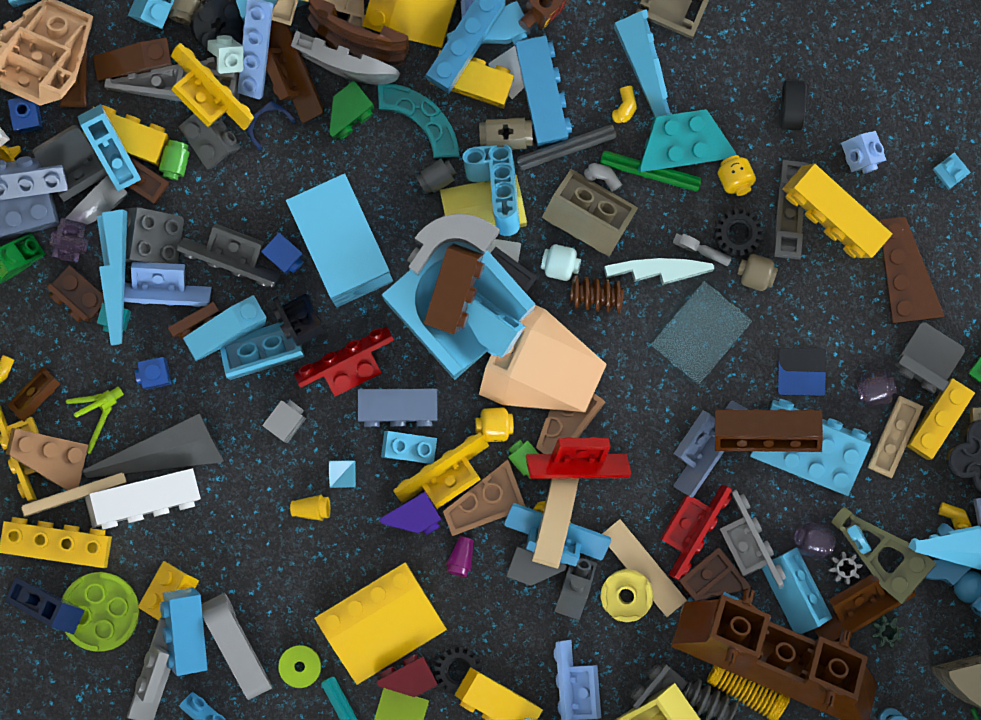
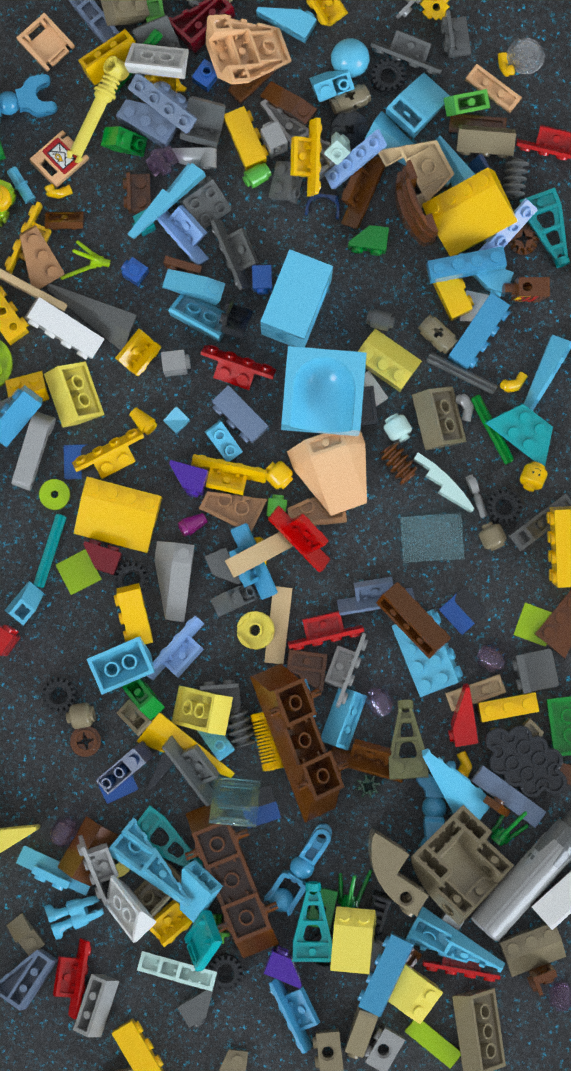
camera: 45 degrees right, 0 degrees up
medium azure slope [78,104,141,191] -> none
reddish brown plate [128,156,170,205] -> none
light grey slope [291,31,400,85] -> none
teal tile [378,83,460,159] -> none
light grey arch [407,214,500,275] -> none
reddish brown brick [424,243,485,335] -> none
medium azure beam [462,145,520,236] -> none
medium azure slope [466,292,526,358] -> none
light grey gear [828,552,862,584] -> none
medium azure tile [847,525,871,554] -> none
none -> light yellow slope [44,361,104,428]
none -> blue sticker [64,444,99,479]
none -> yellow bracket [72,428,144,479]
none -> yellow bracket [115,329,161,376]
none -> light grey wedge [154,541,195,622]
none -> light grey brick [260,121,288,159]
none -> red slope [448,683,478,747]
none -> lime sticker [514,603,552,647]

